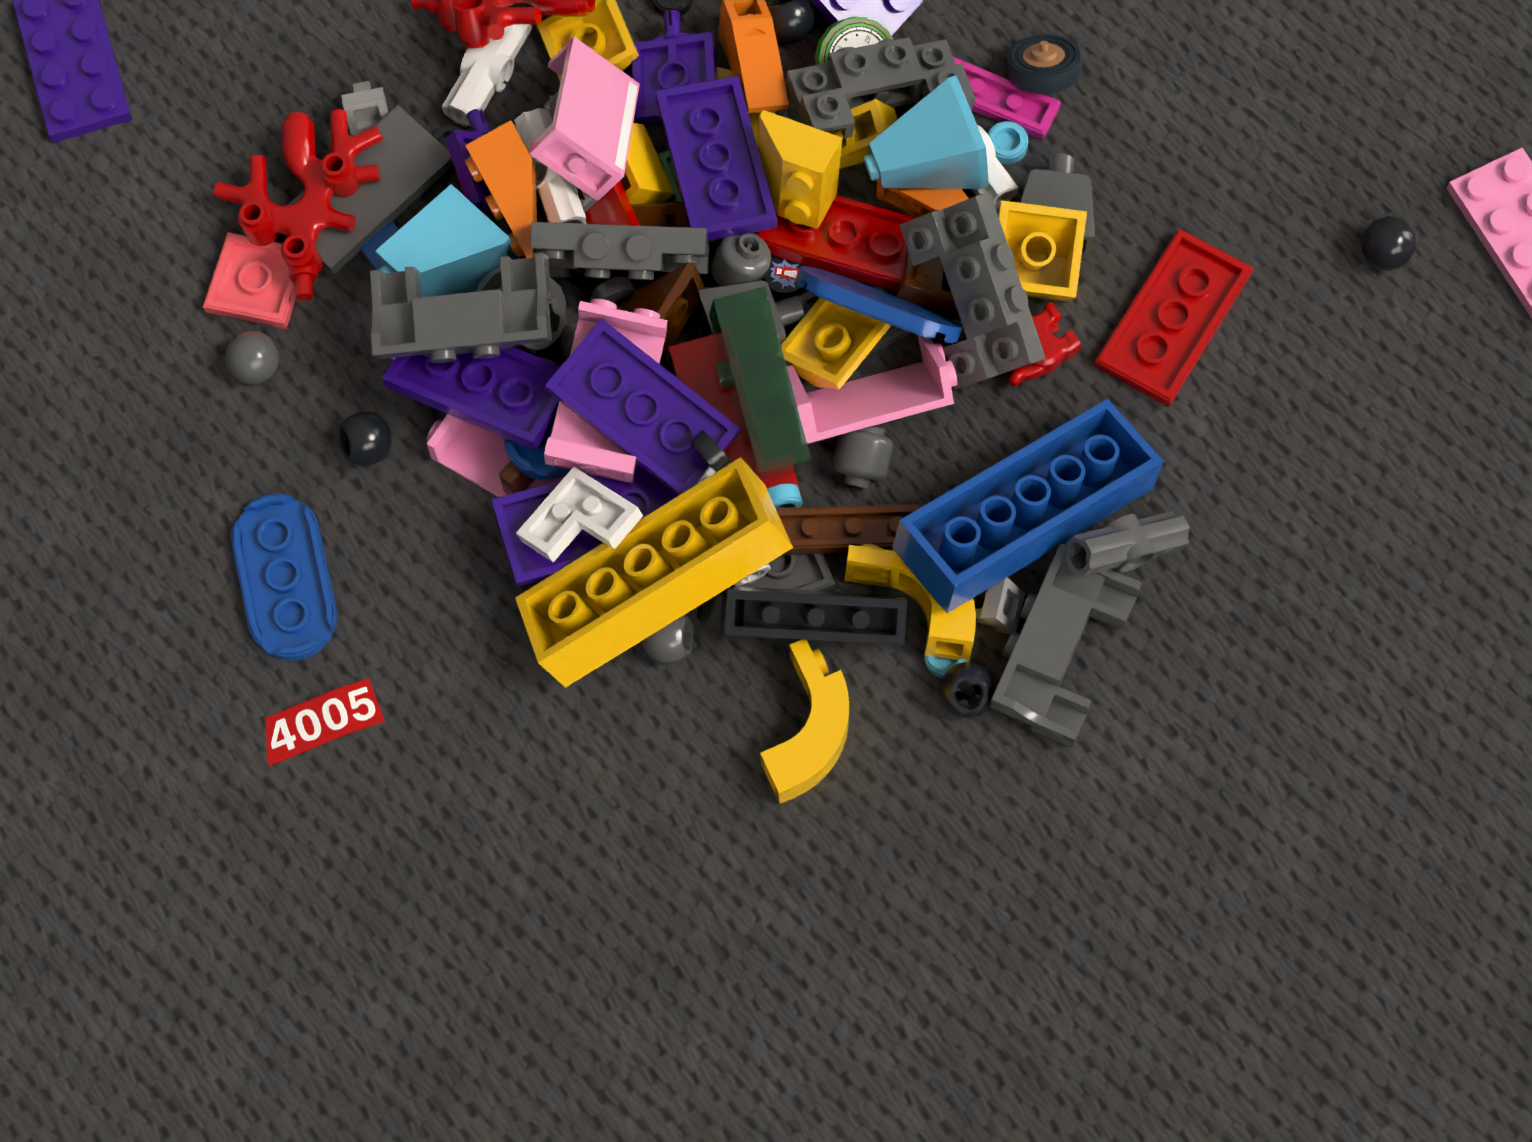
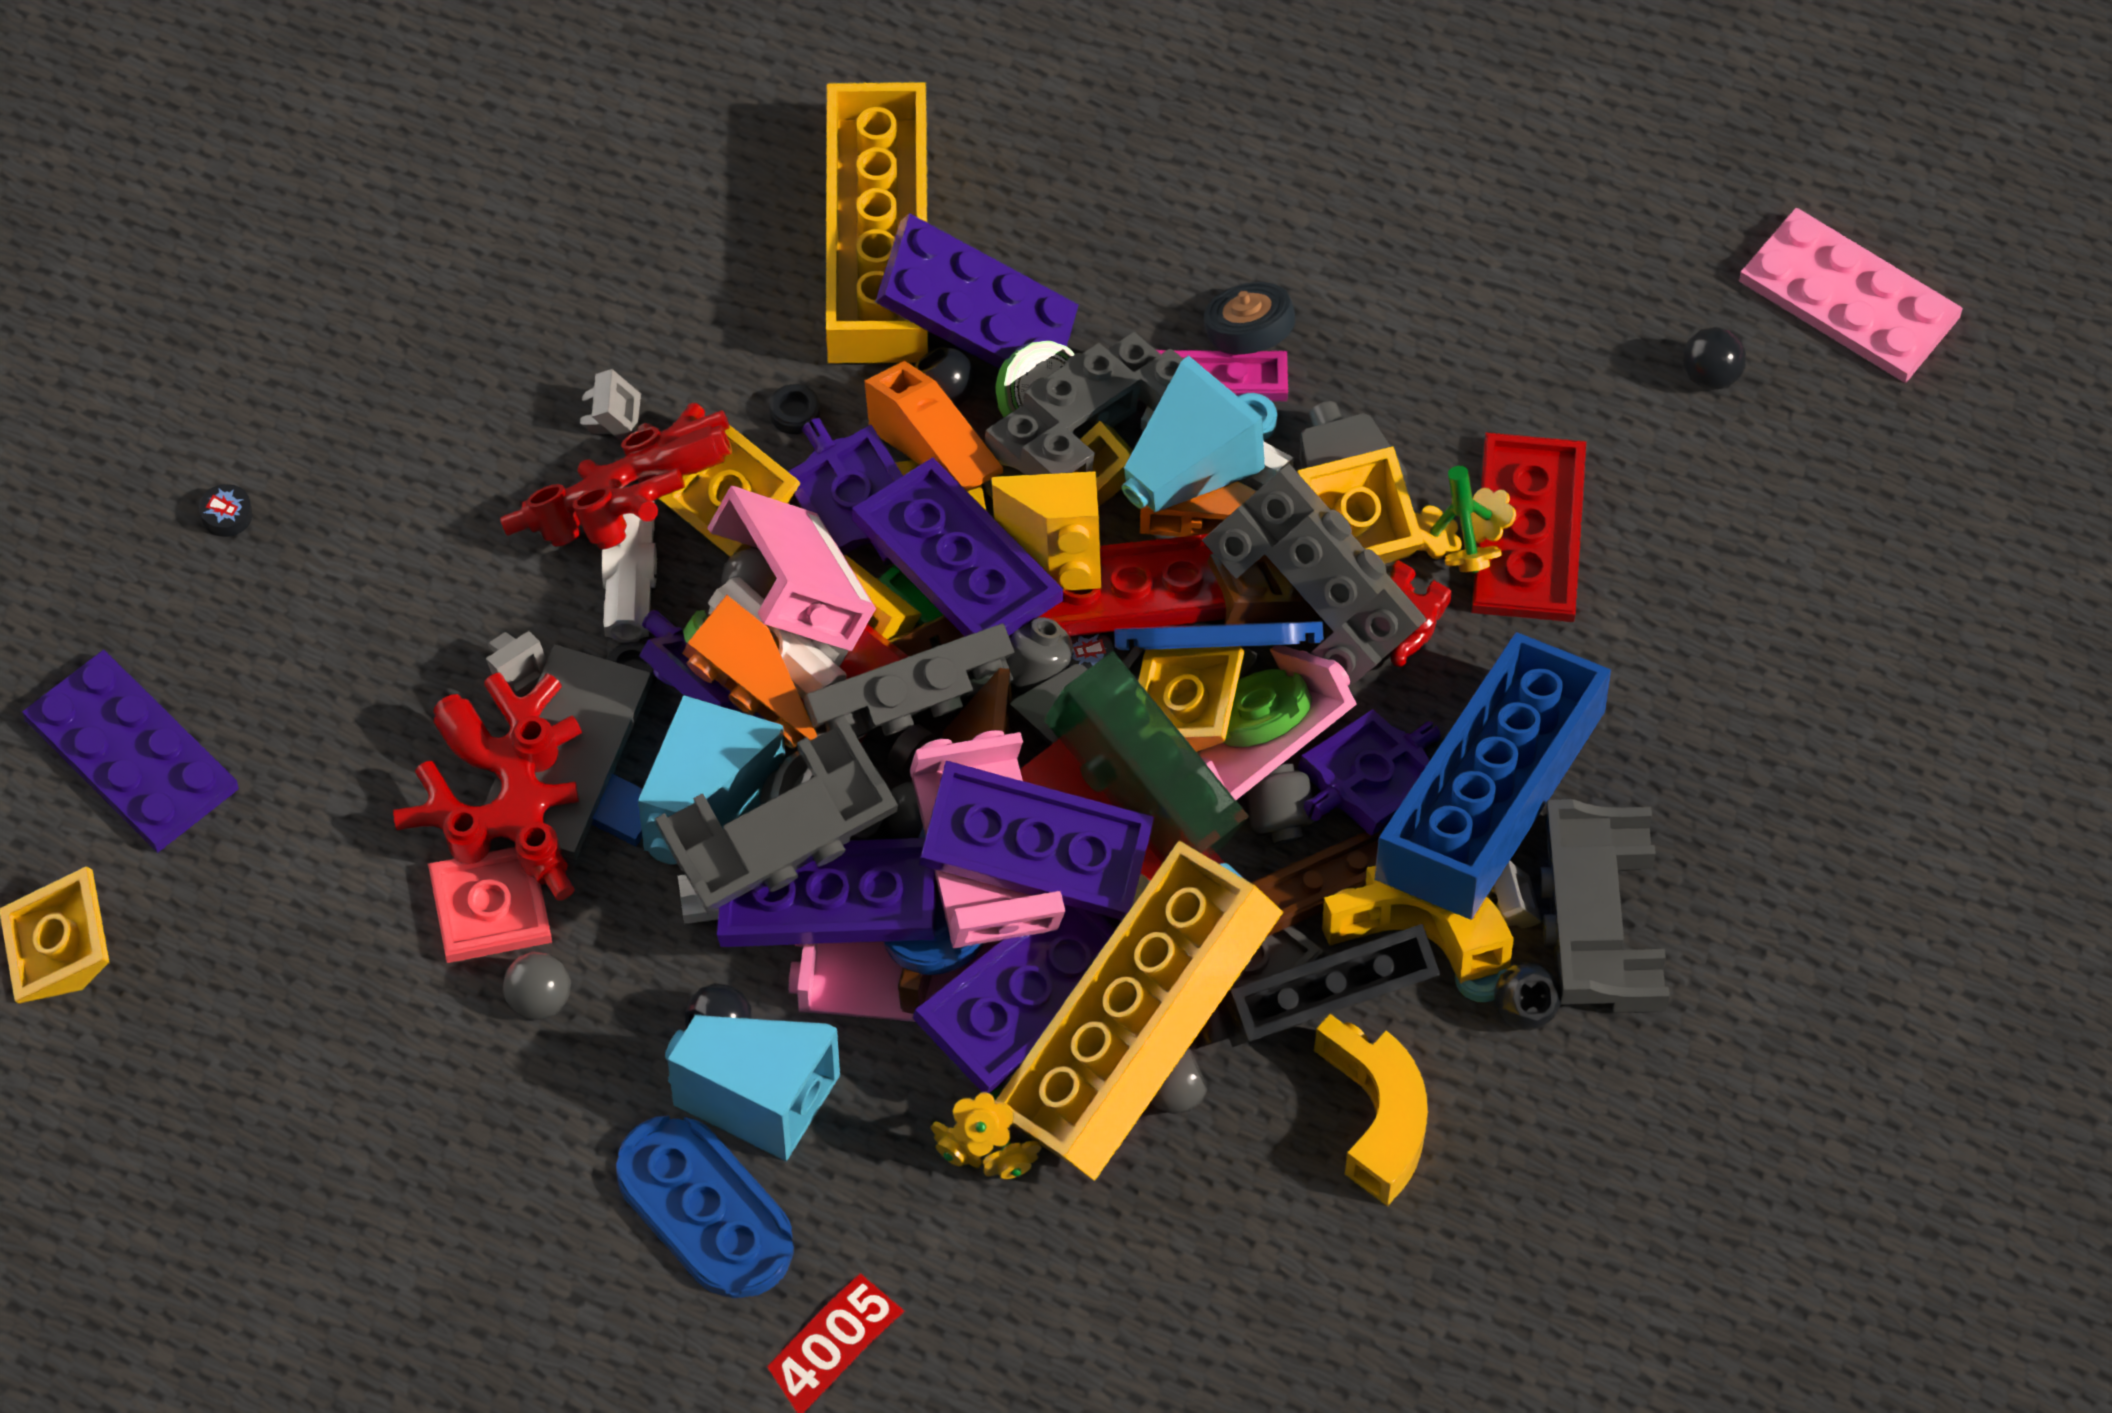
camera: 30 degrees left, 10 degrees down
white plate [516,467,643,562] -> none
black tile [690,430,732,472] -> none
dark grey piece [1065,511,1190,576] -> none
none -> medium azure slope [665,1015,840,1162]
none -> yellow plant [931,1081,1041,1179]
none -> bright green tile [1222,669,1312,747]
none -> dark purple plate [1297,709,1441,836]
none -> yellow plant [1415,466,1516,573]

